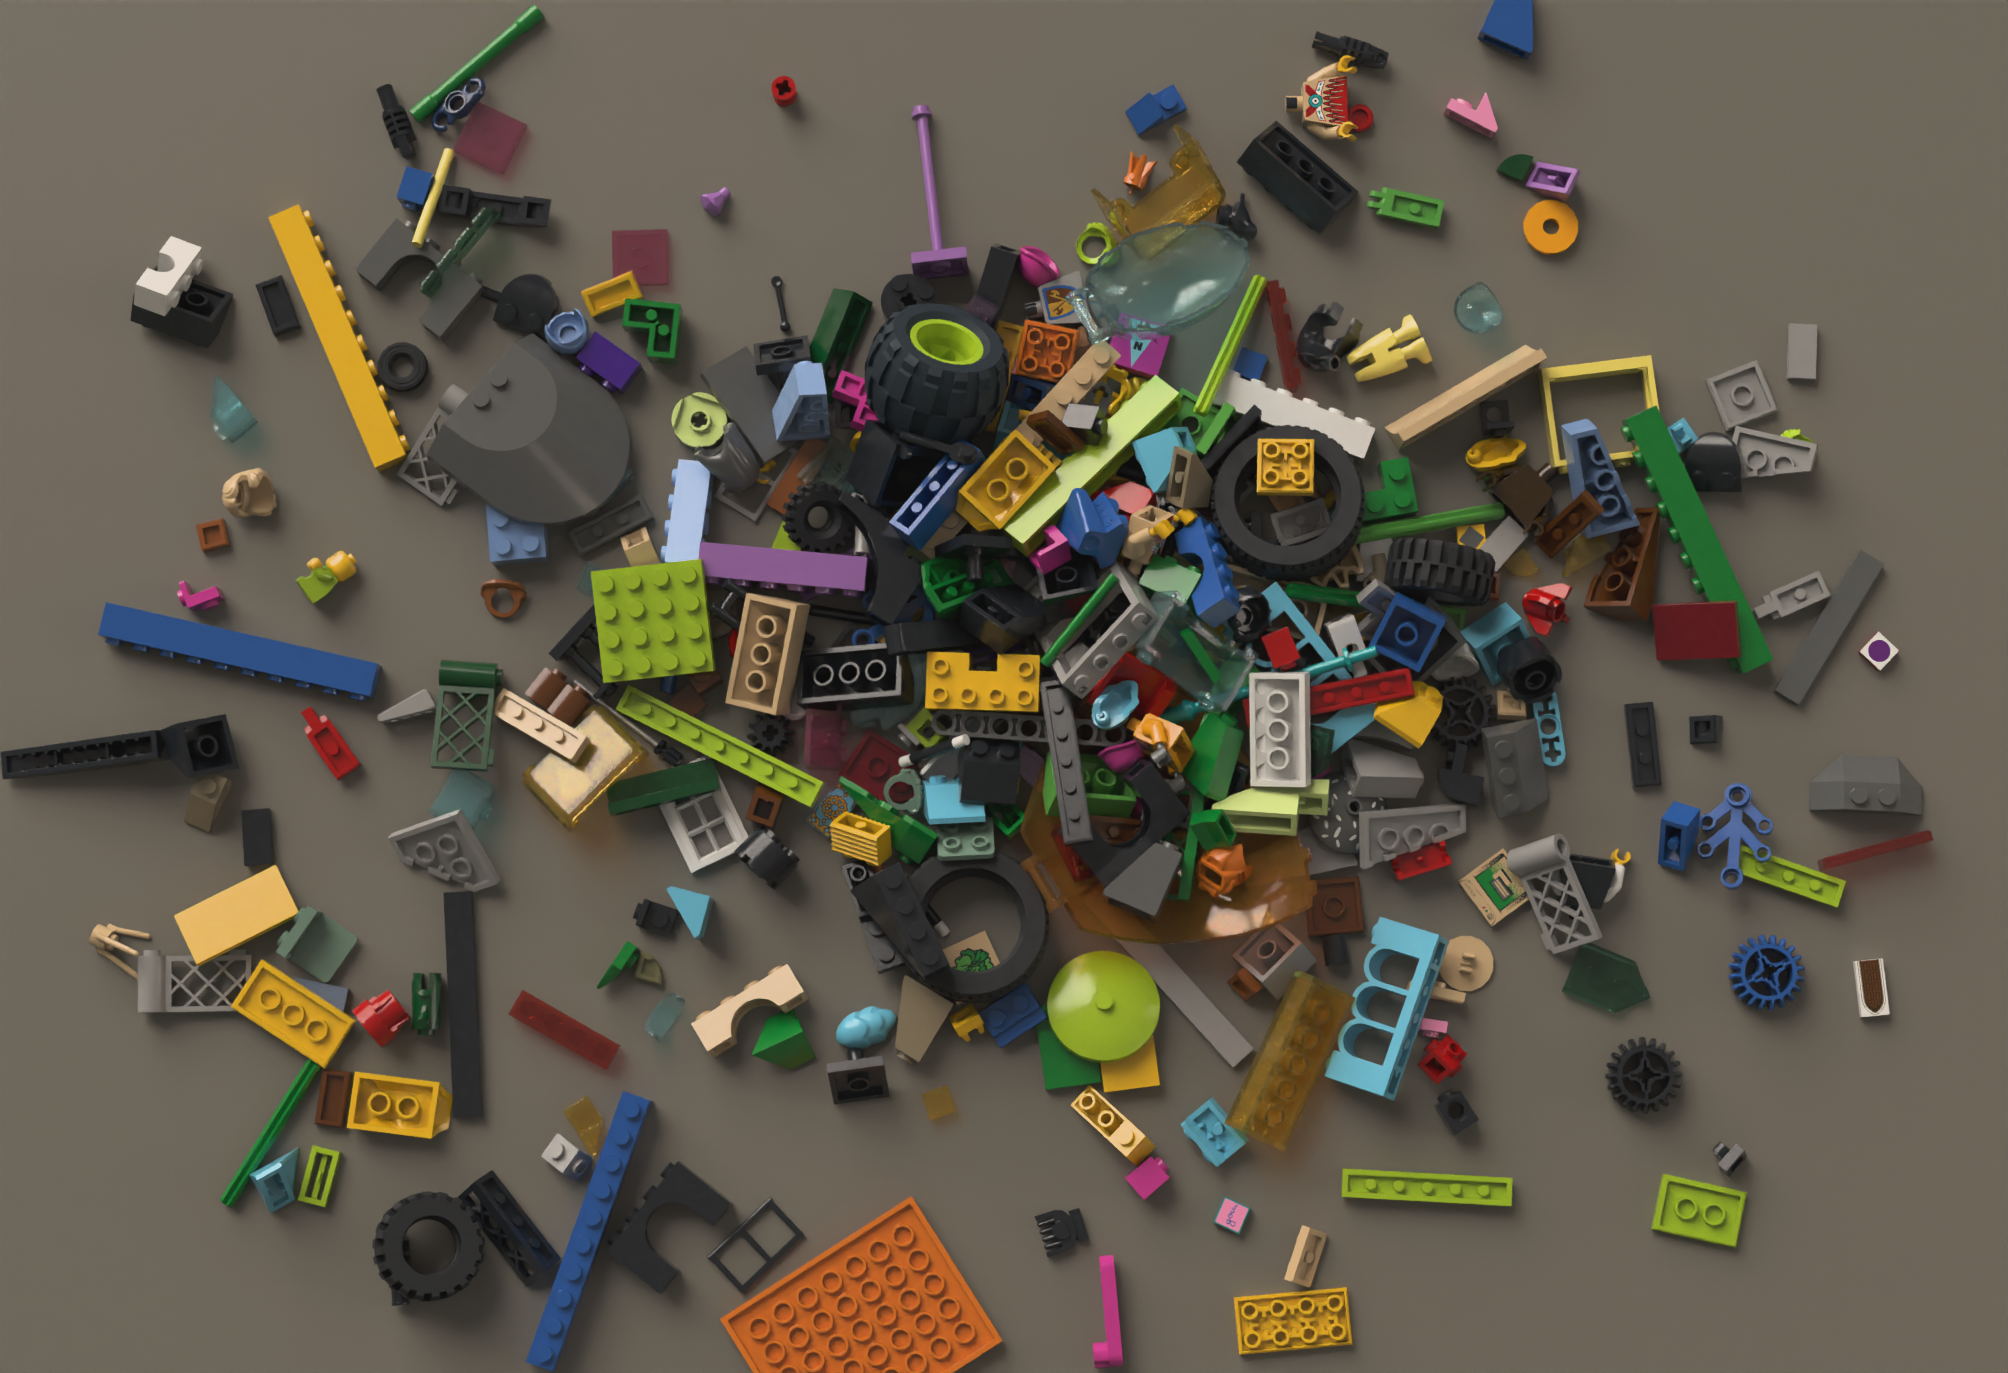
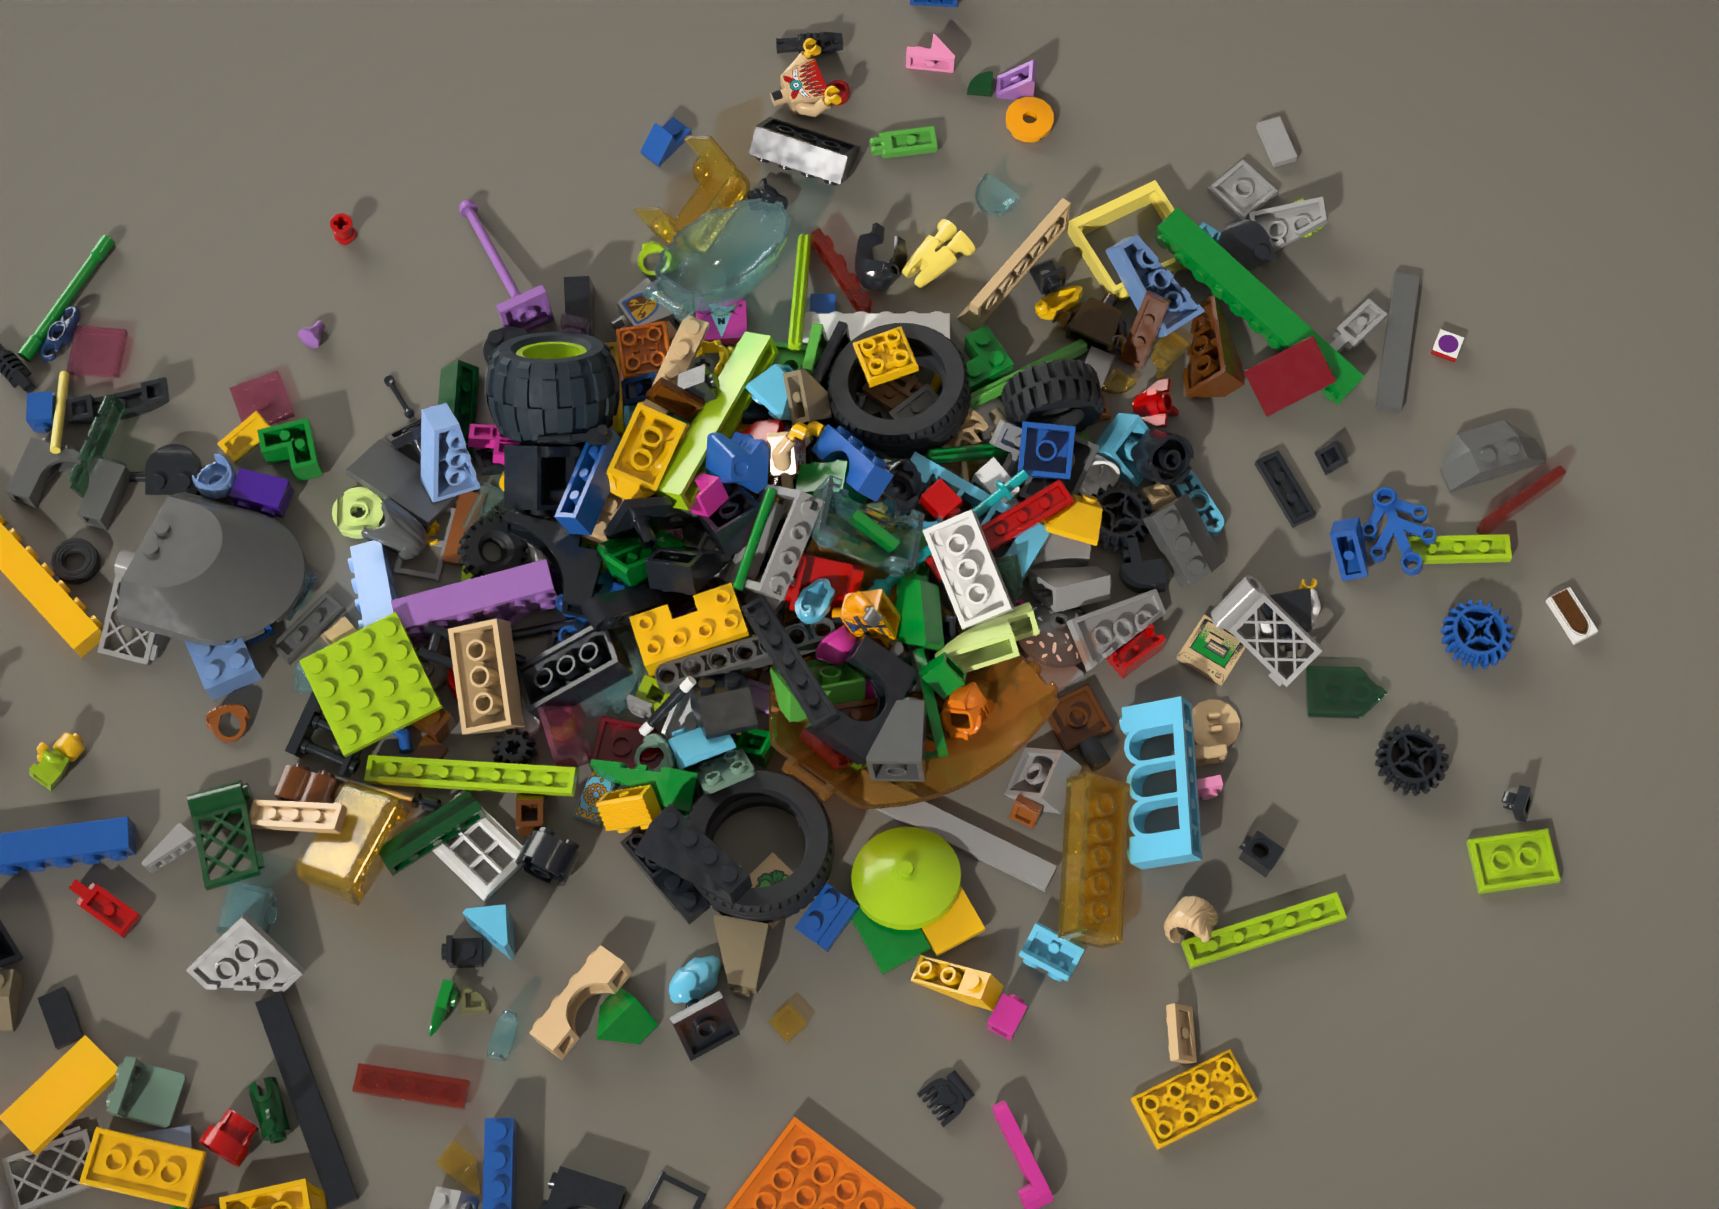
camera: 20 degrees left, 15 degrees down
yellow tile [948,1003,984,1042] -> none
dark pink helmet [1017,246,1060,287] -> none
orange piece [1123,151,1158,195] -> none
bright pink tile [1213,1196,1250,1234] -> none
red brick [1417,1034,1467,1085] -> none
none -> tan hair [1163,895,1218,943]

